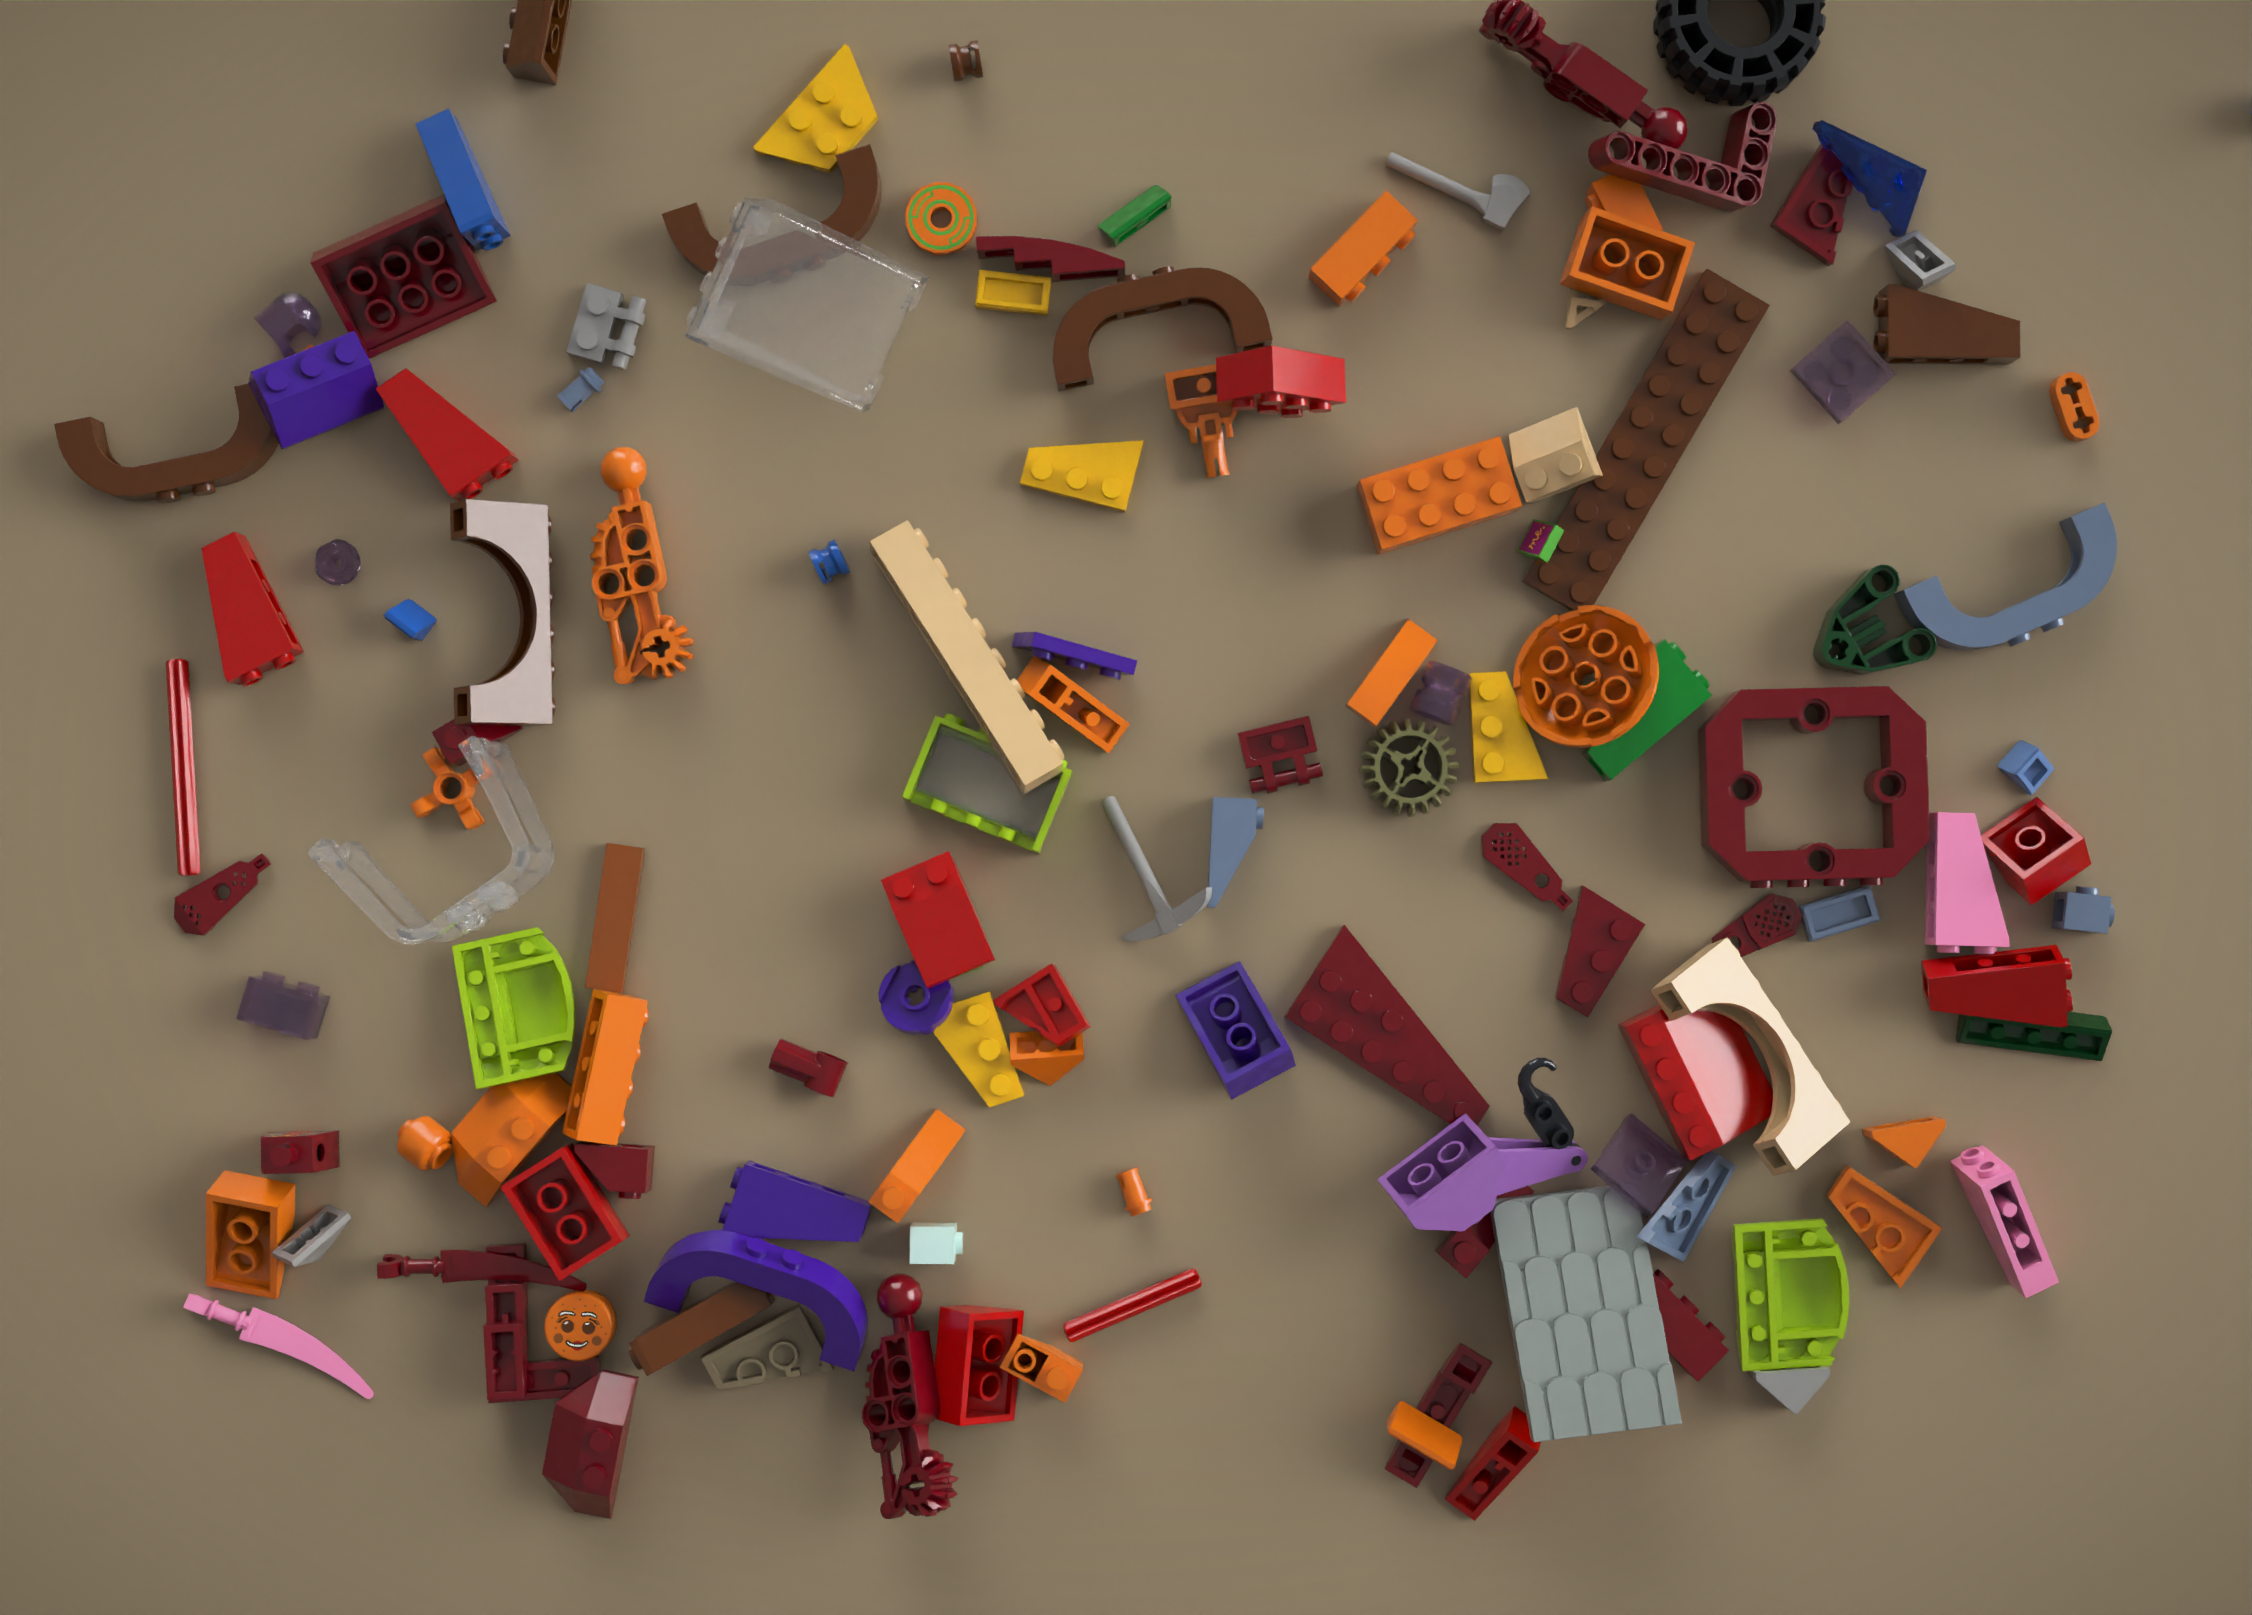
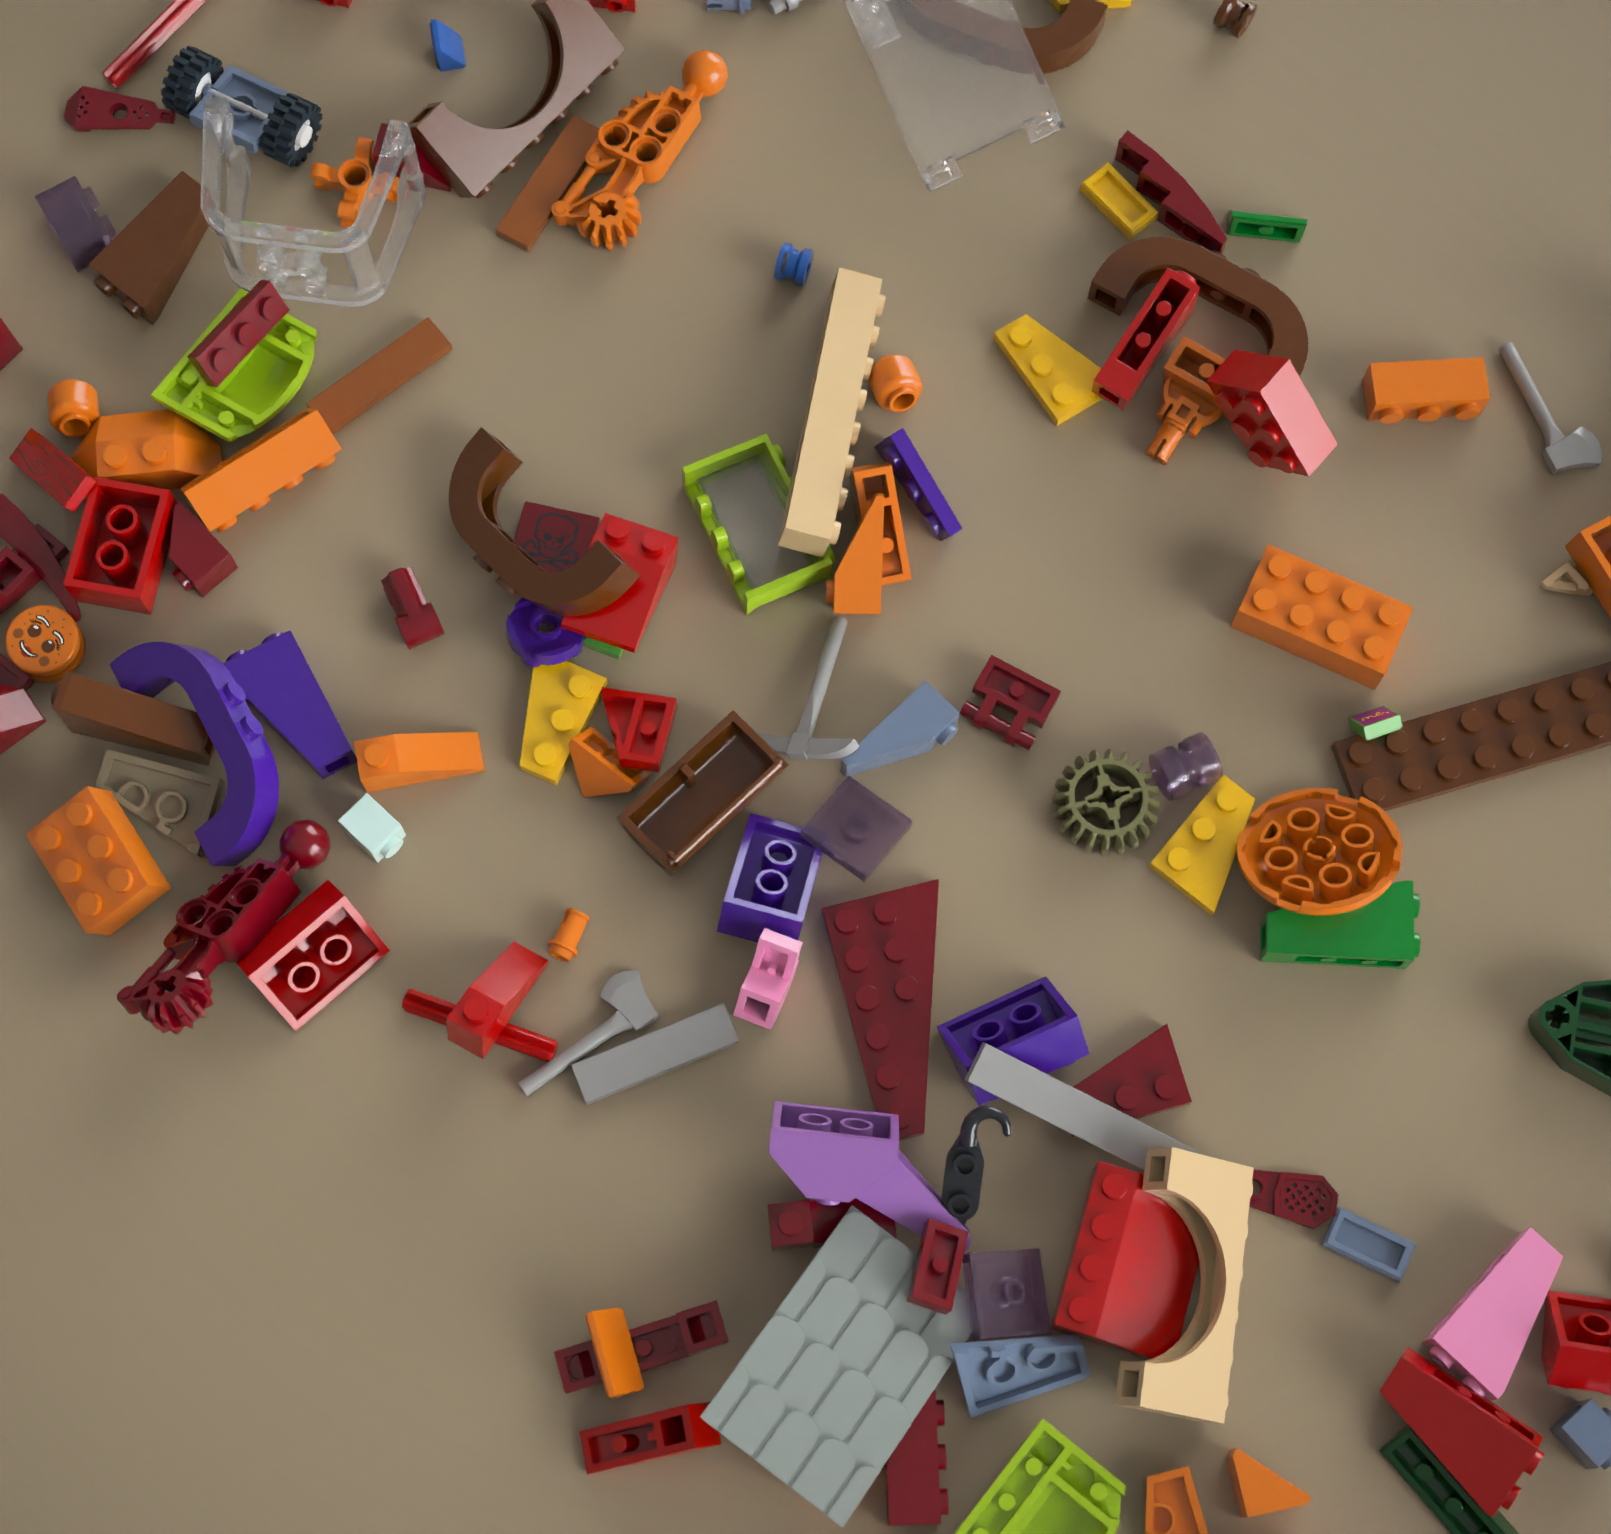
camera: 40 degrees right, 15 degrees down
orange tile [905,182,977,256] -> none
orange slope [1000,1334,1083,1403] -> none
orange slope [1345,619,1438,727] -> none
dark red piece [1481,823,1573,911] -> none
tan slope [1509,407,1603,503] -> none
dark red panel [1698,686,1930,888] -> none
none -> red tile [9,428,96,513]
none -> orange brick [25,786,171,936]
none -> reddish brown slope [88,171,217,325]
none -> plate [161,46,322,168]
none -> dark red plate [187,280,289,387]
none -> red slope [447,942,548,1059]
none -> reddish brown arch [449,427,640,616]
none -> dark orange tile [495,115,599,252]
none -> dark red tile [514,501,601,572]
none -> light grey piece [518,970,659,1096]
none -> light grey tile [571,1003,739,1105]
none -> reddish brown container [617,710,789,875]
none -> bright pink brick [733,928,803,1030]
none -> clear purple plate [800,776,913,882]
none -> orange slope [826,493,884,614]
none -> orange head [868,355,923,412]
none -> dark red plate [907,1218,969,1315]
none -> dark purple slope [937,976,1090,1106]
none -> light grey tile [964,1042,1203,1171]
none -> red slope [1092,268,1200,411]

